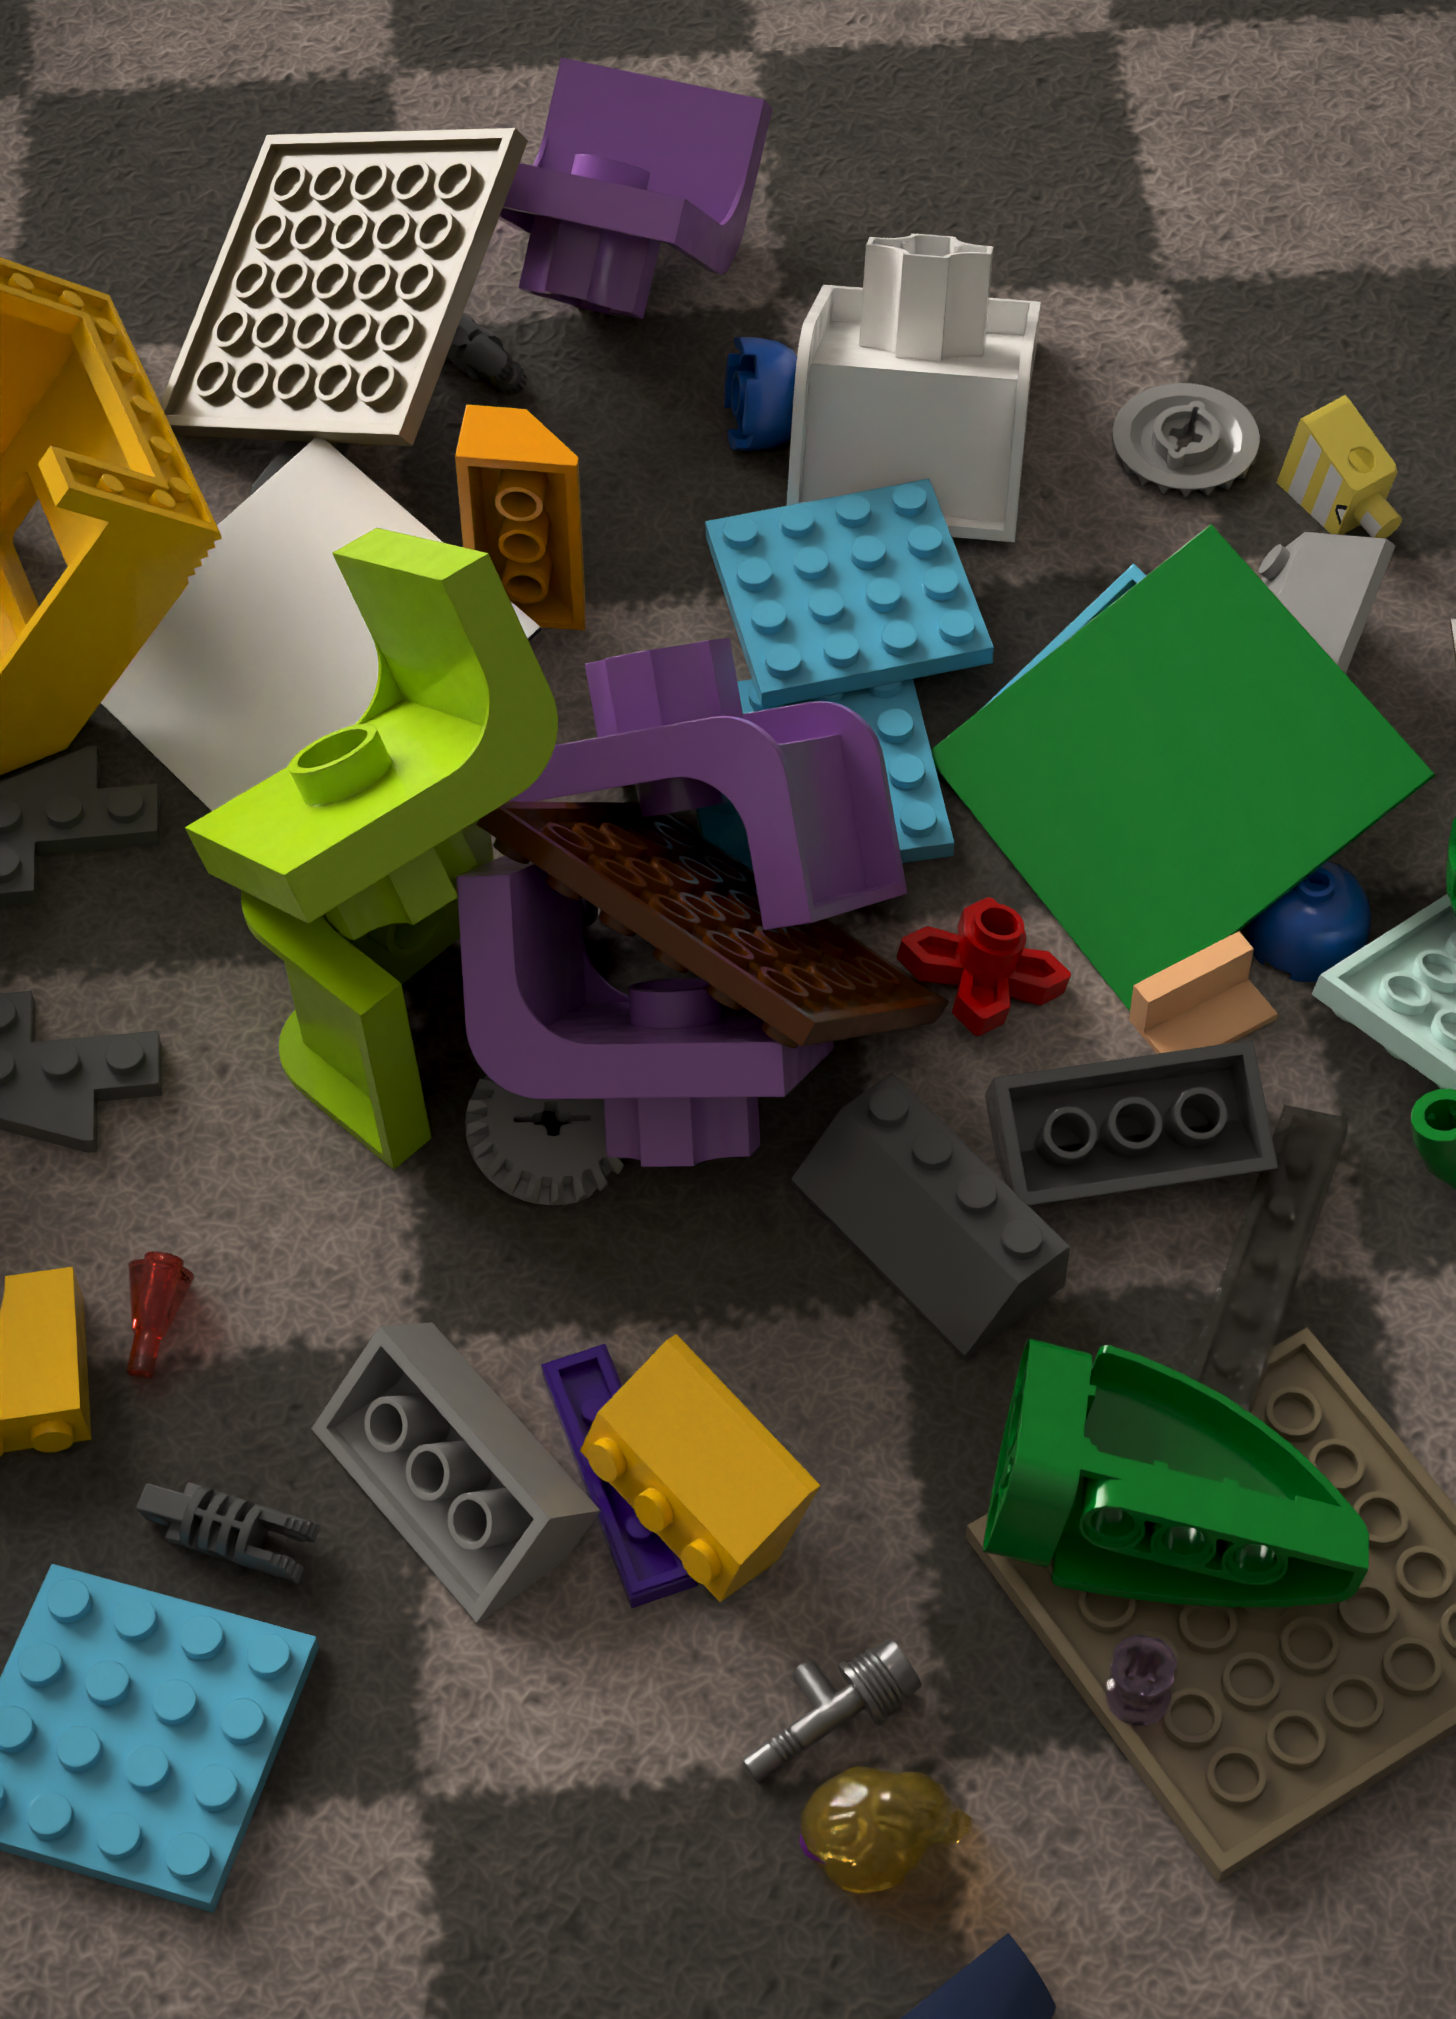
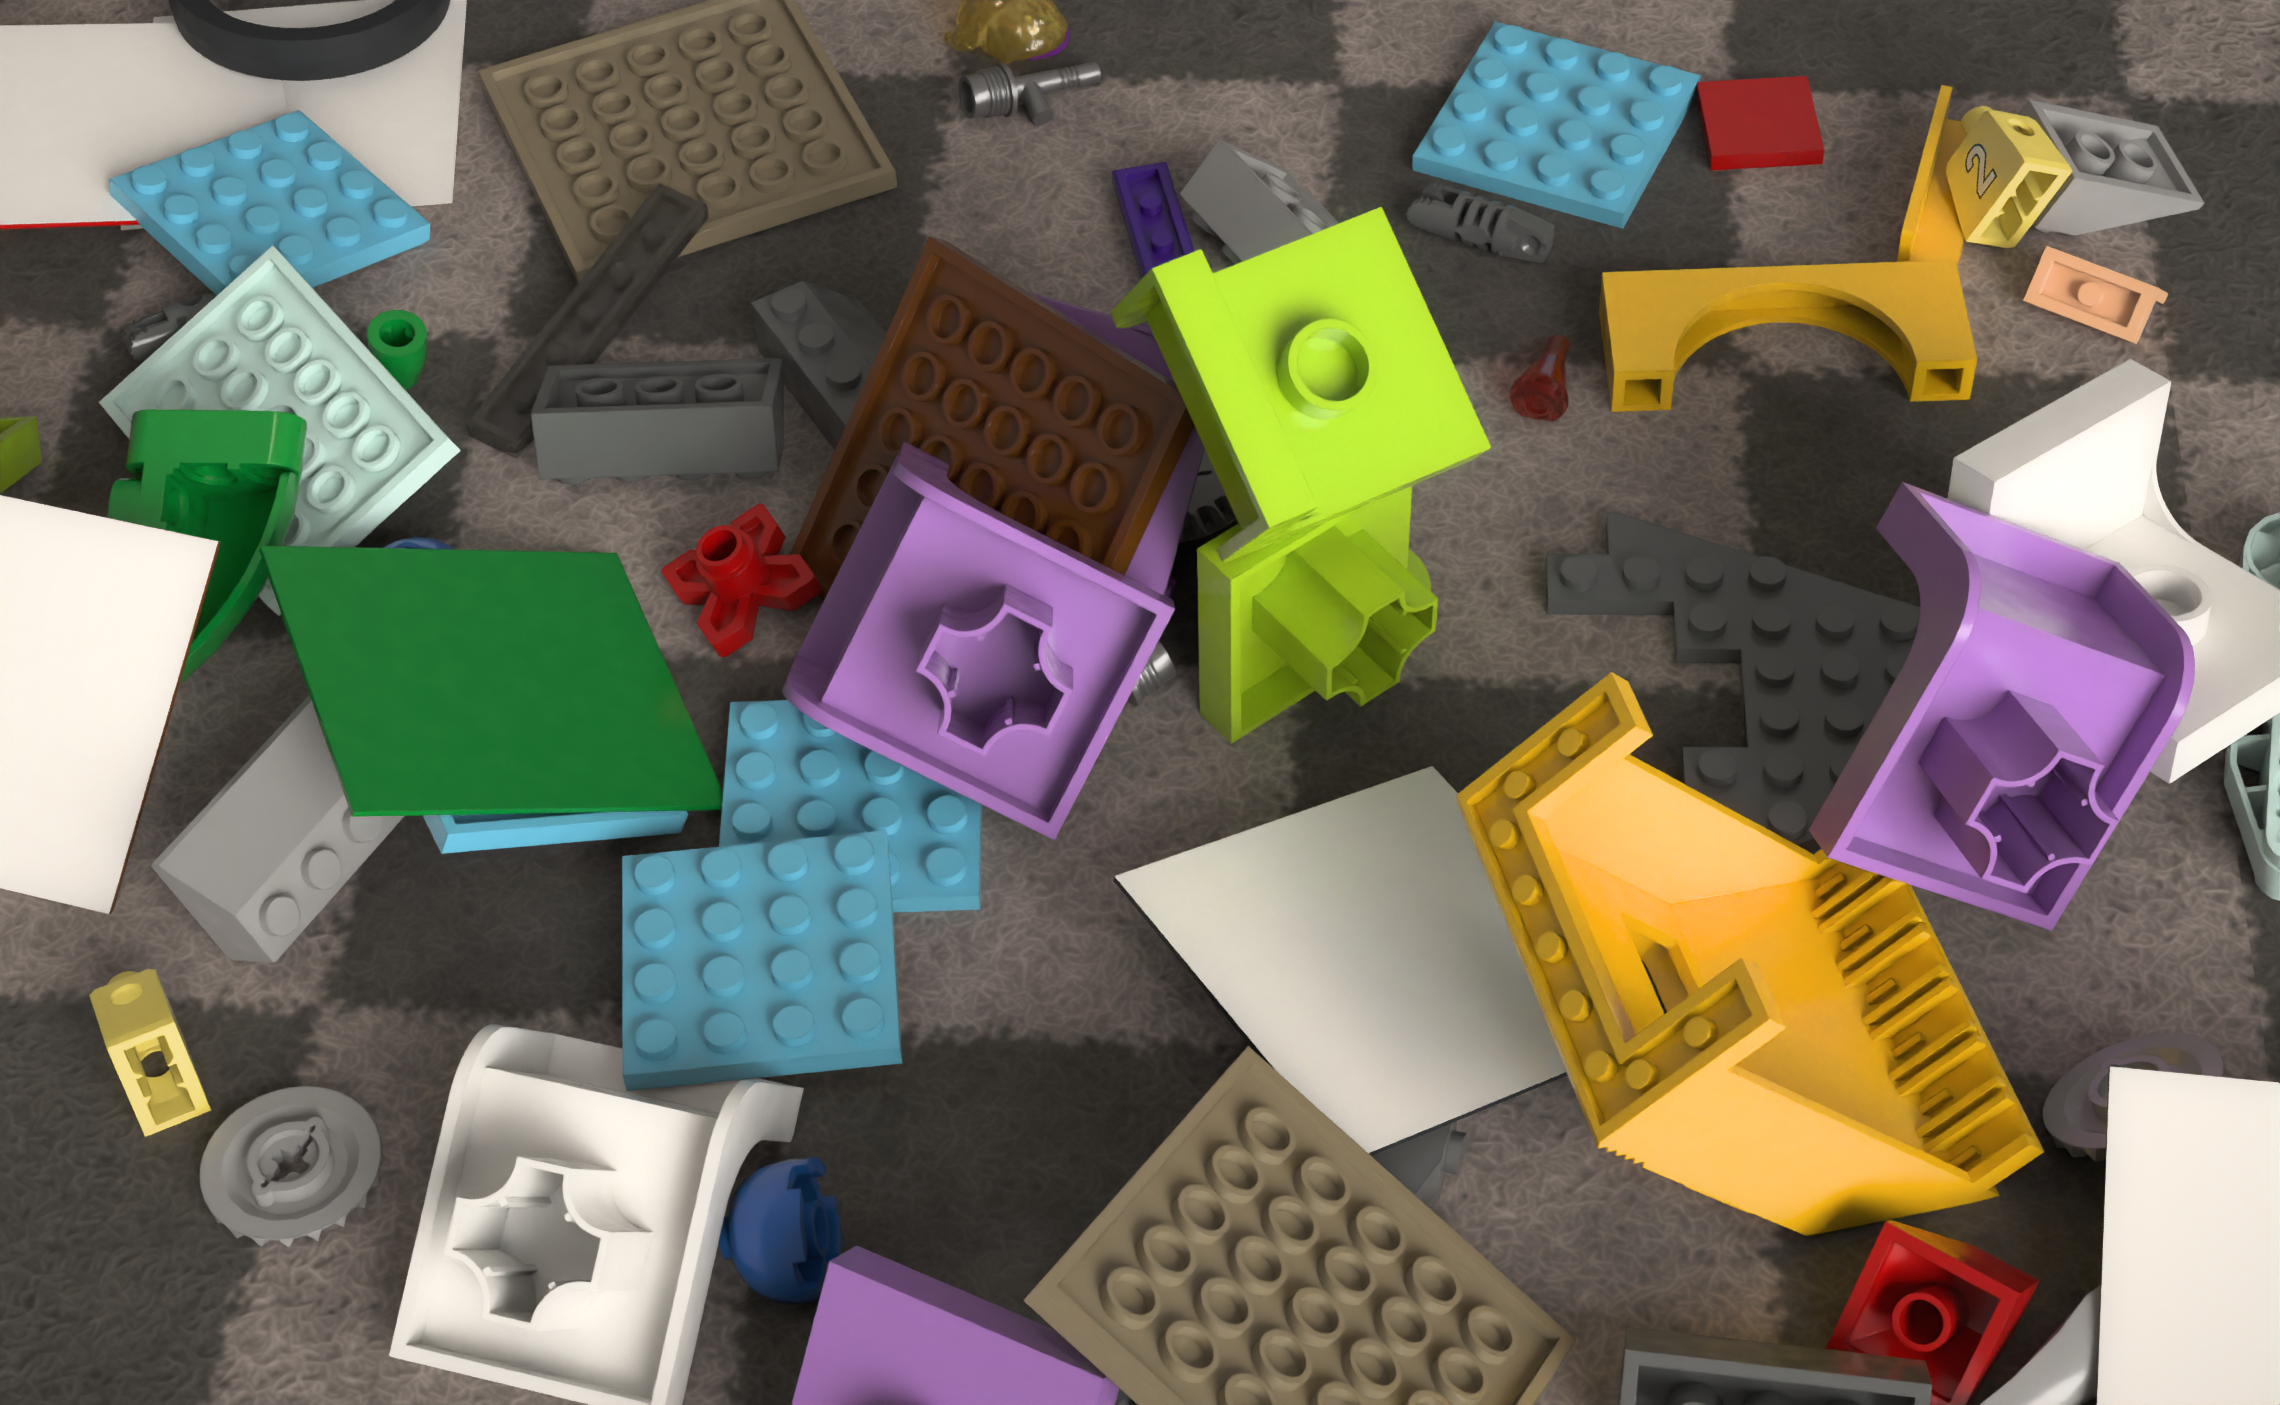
camera: 170 degrees left, 5 degrees down
light orange slope [455,404,586,630] -> none
yellow slope [580,1334,821,1602] -> none
green panel [983,1338,1369,1607] -> none
bush [1105,1634,1177,1726] -> none
light nougat panel [1129,931,1278,1054] -> none

